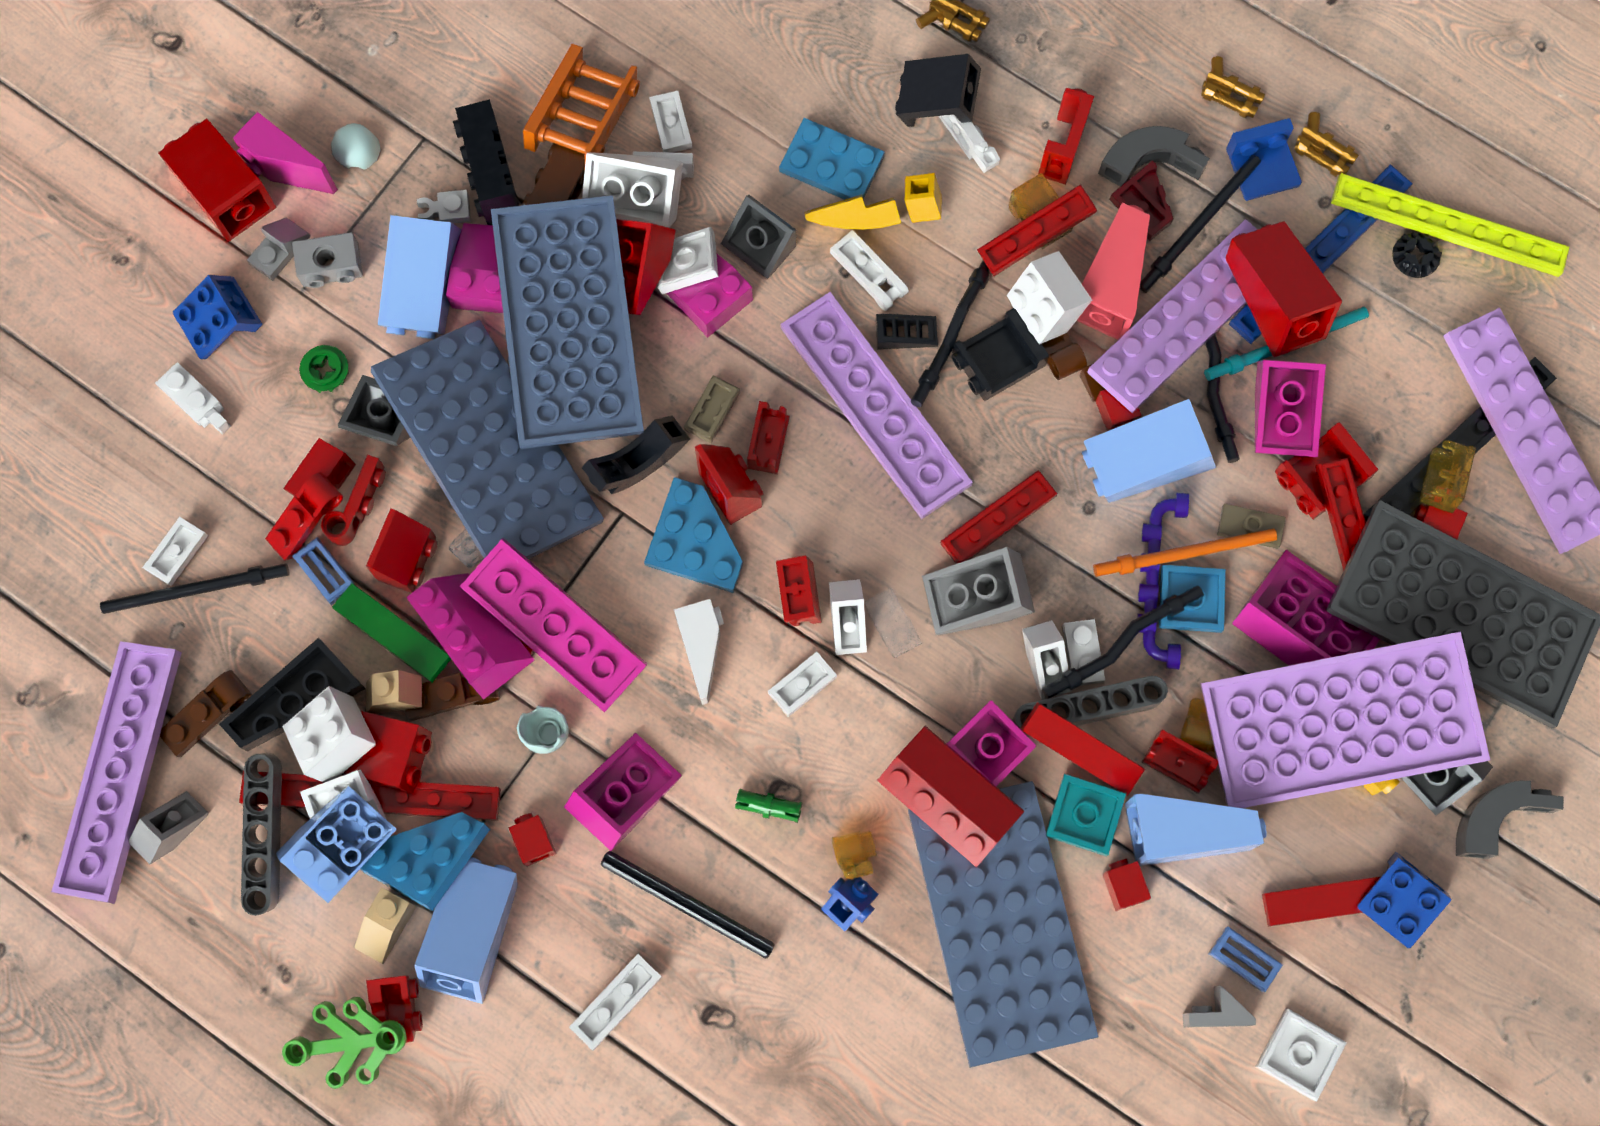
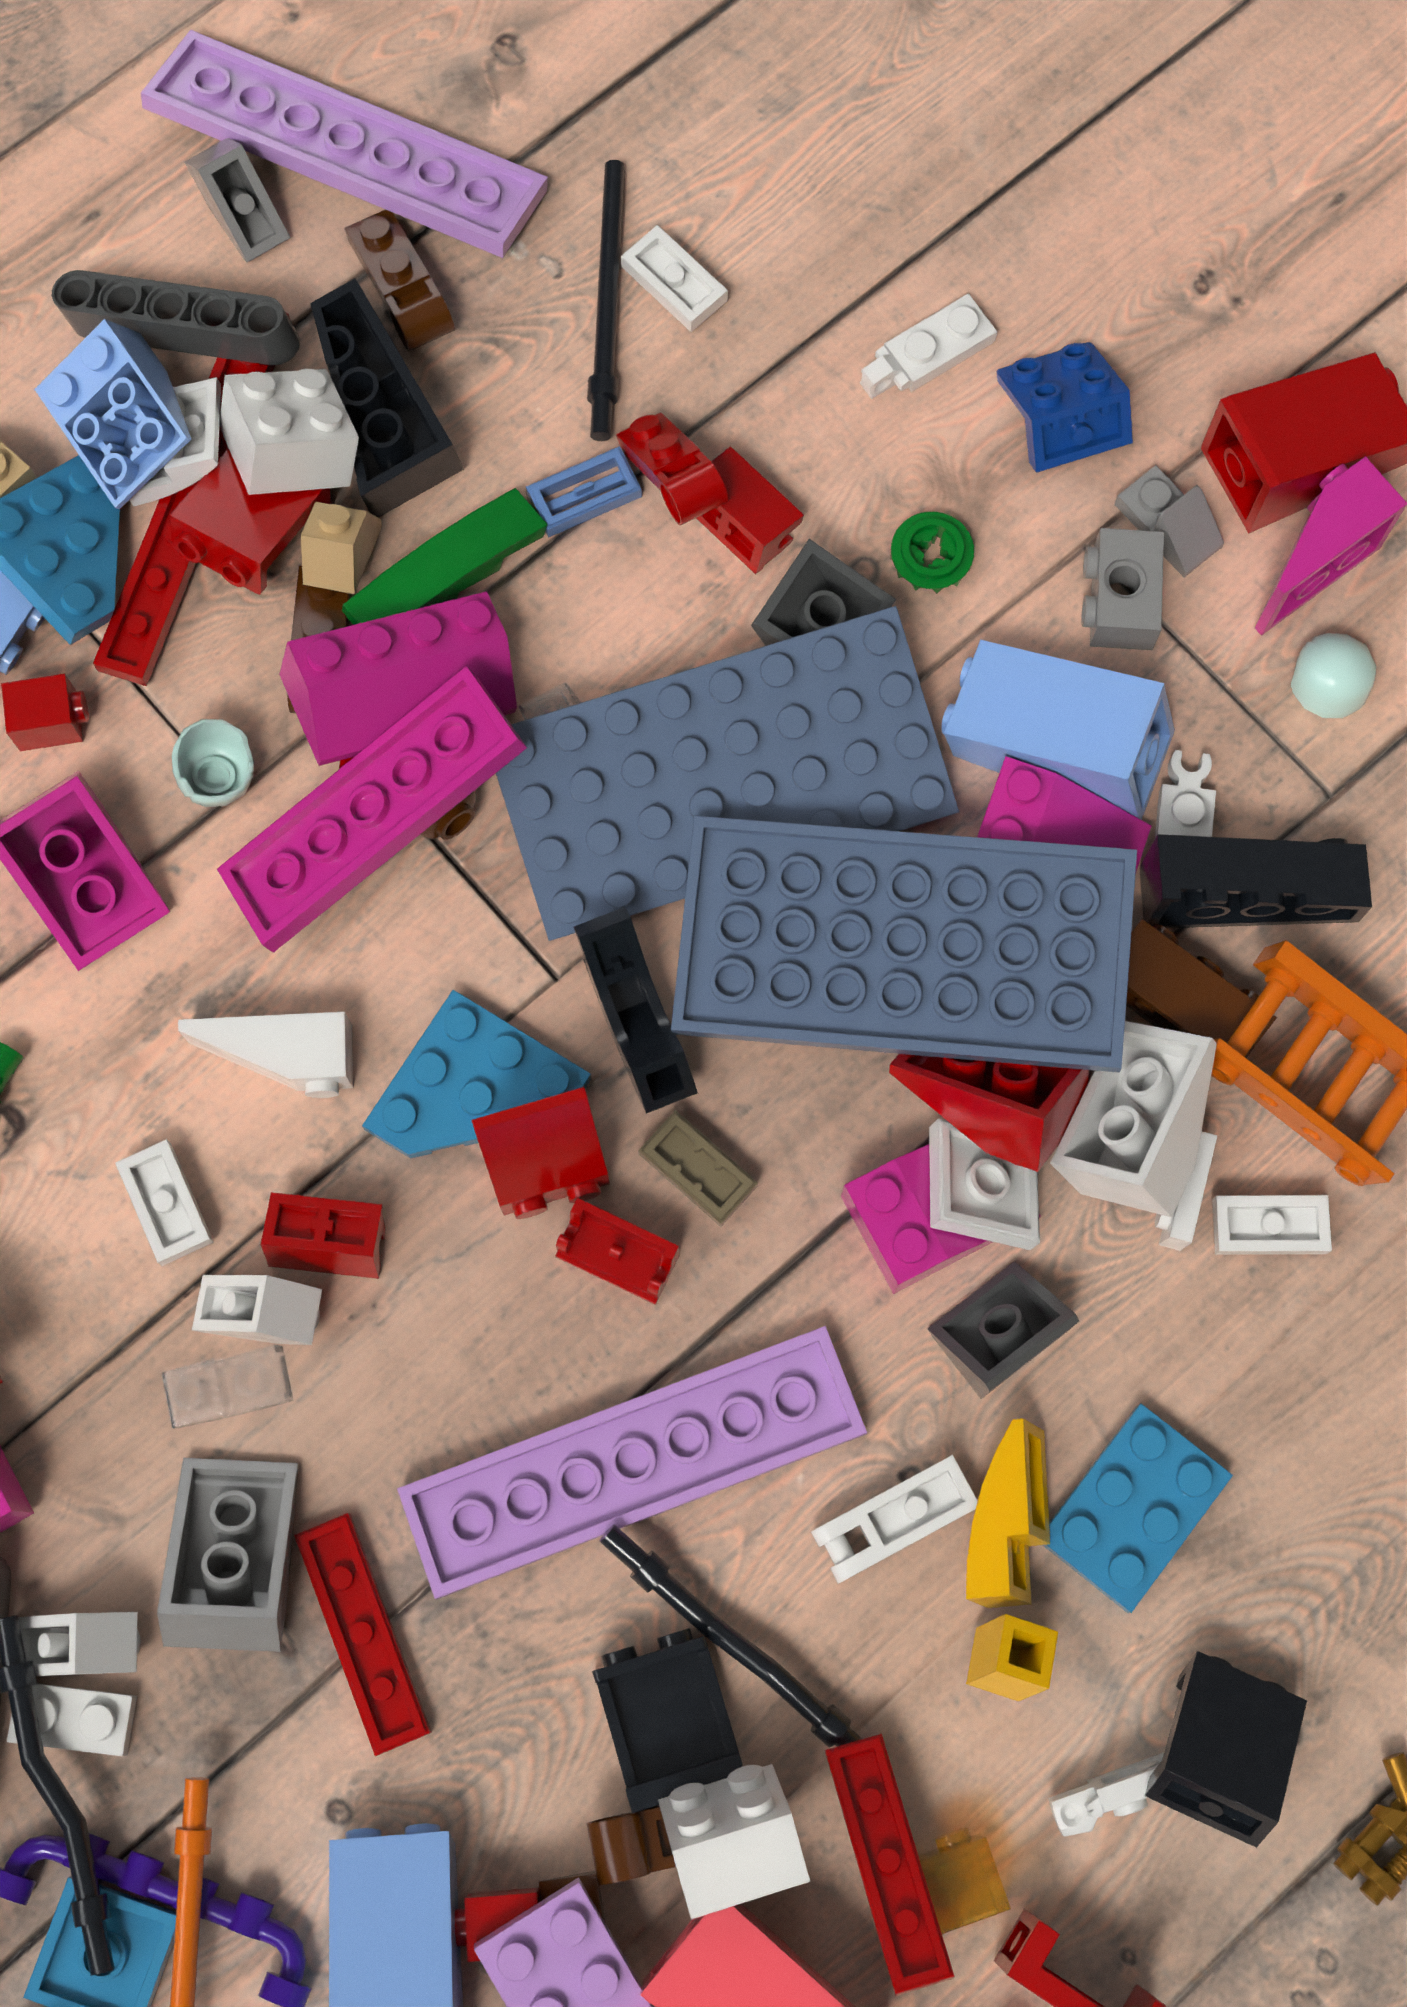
camera: 105 degrees right, 0 degrees up
red plate [321,454,386,546] -> none
red slope [366,508,438,593] -> none
black slope [875,314,938,350] -> none

